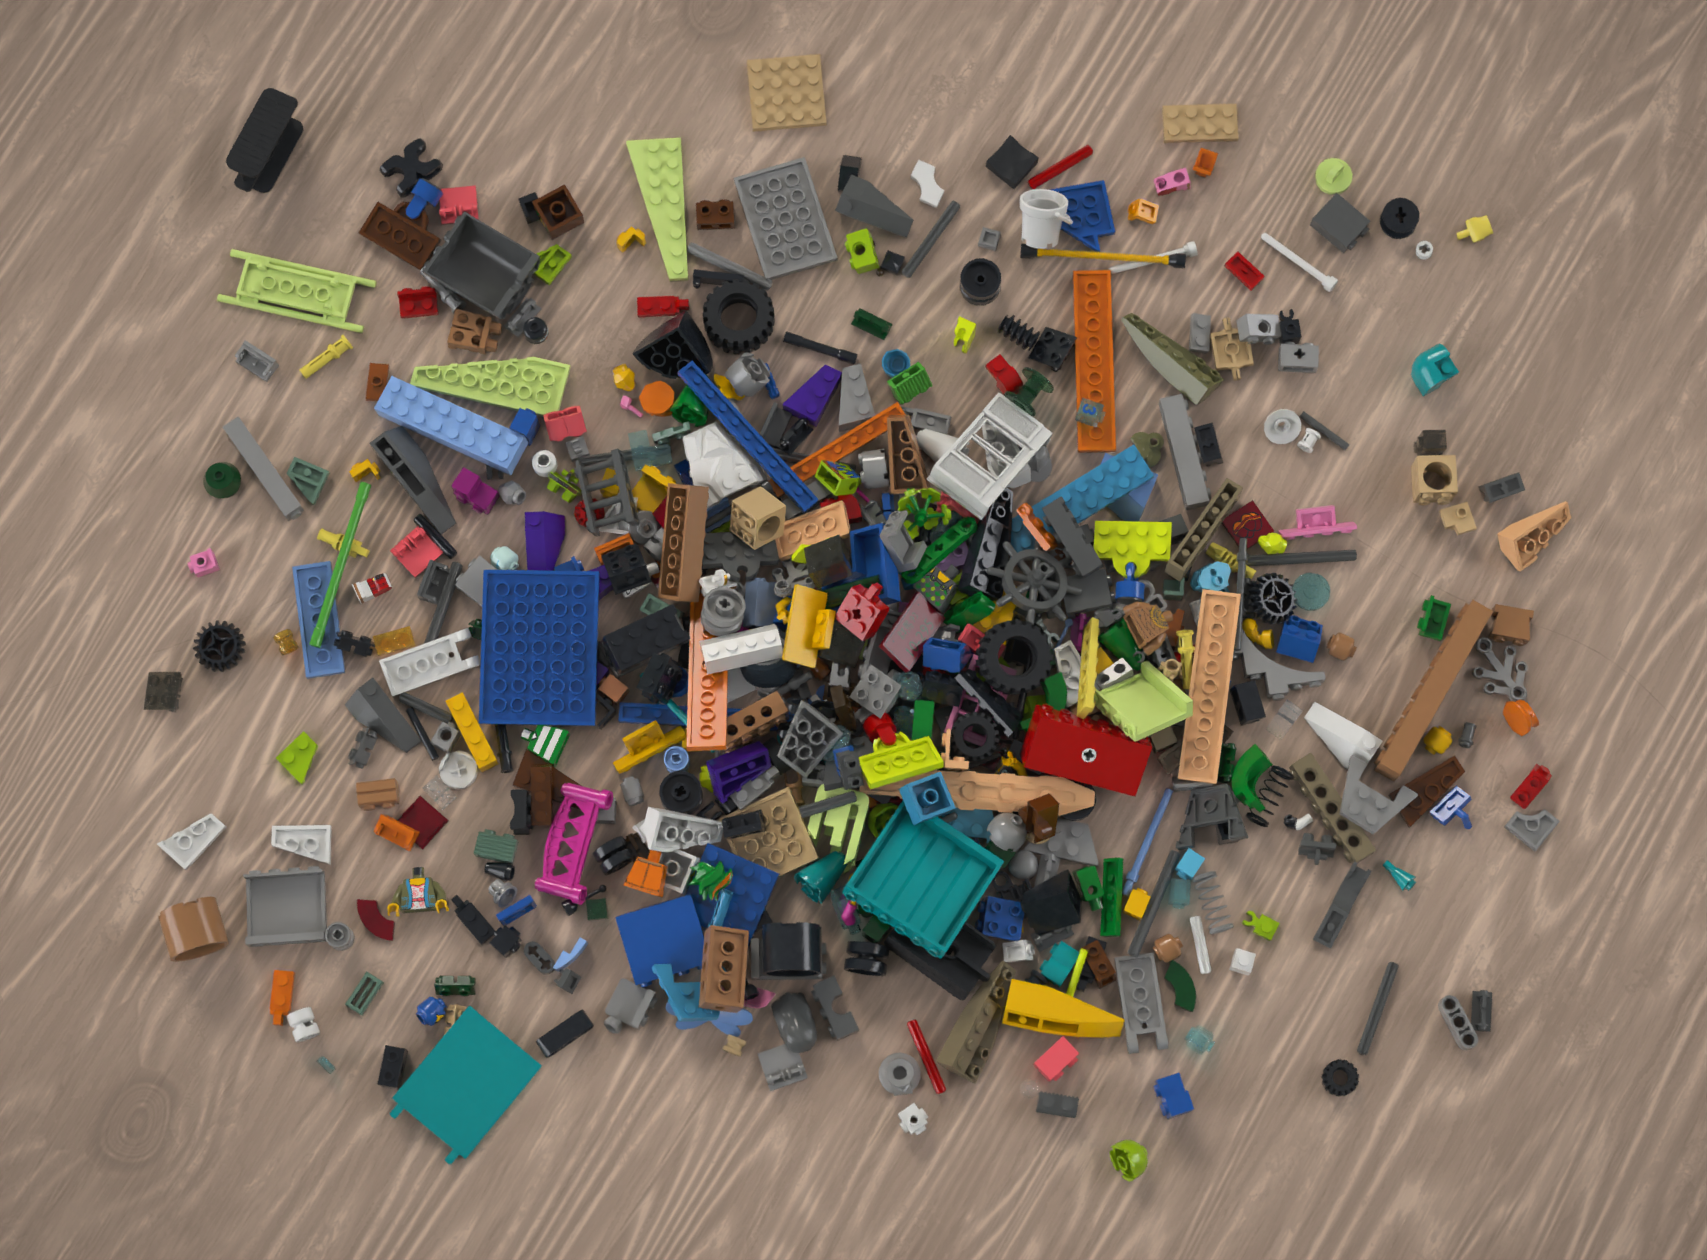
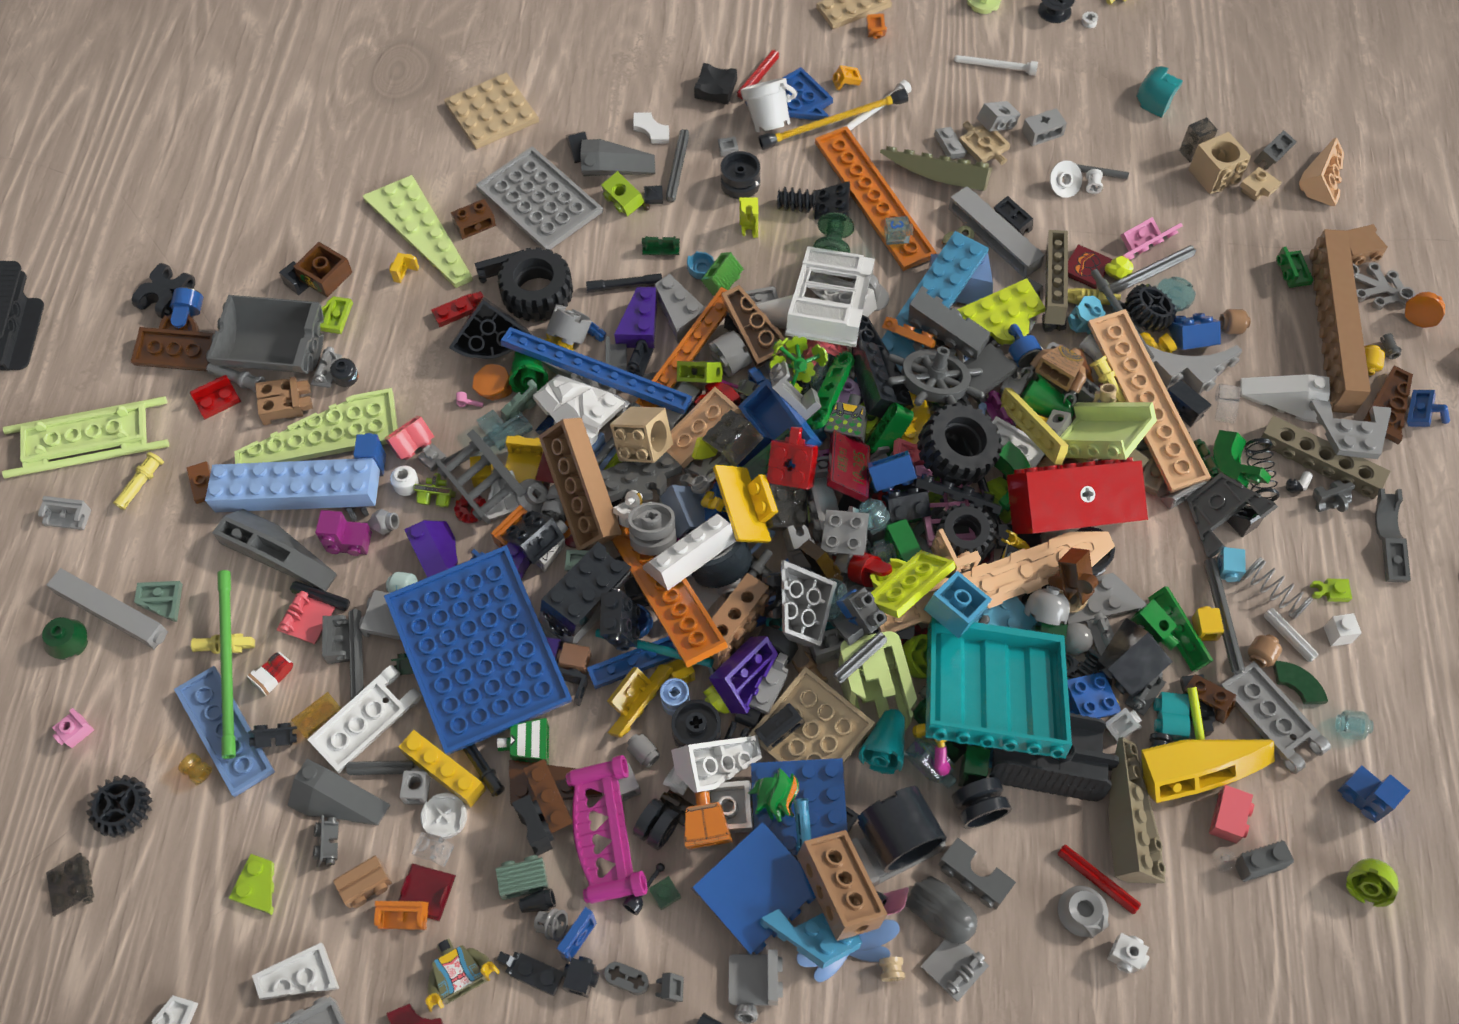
camera: 25 degrees left, 15 degrees down
yellow bracket [349,459,381,482] -> none
black bar [406,707,439,761] -> none
coral hinge [439,185,479,225] -> none
light blue slope [553,938,588,972] -> none
yellow rock [612,363,635,392] -> none
light grey axle [687,242,772,290] -> none
dark orange cone [810,657,831,681] -> none
red brick [985,354,1023,399] -> none
medium blue bar [1122,788,1173,897] -> none
bright pink leg [1153,168,1191,196] -> none
sand green panel [1162,578,1185,601] -> none
clear light blue brick [1168,878,1191,909] -> none
red plate [1224,251,1265,291] -> none
black brick [1279,309,1302,345] -> none
dark grey brick [1310,193,1371,253] -> none
teal cone [1383,860,1416,891] -> none

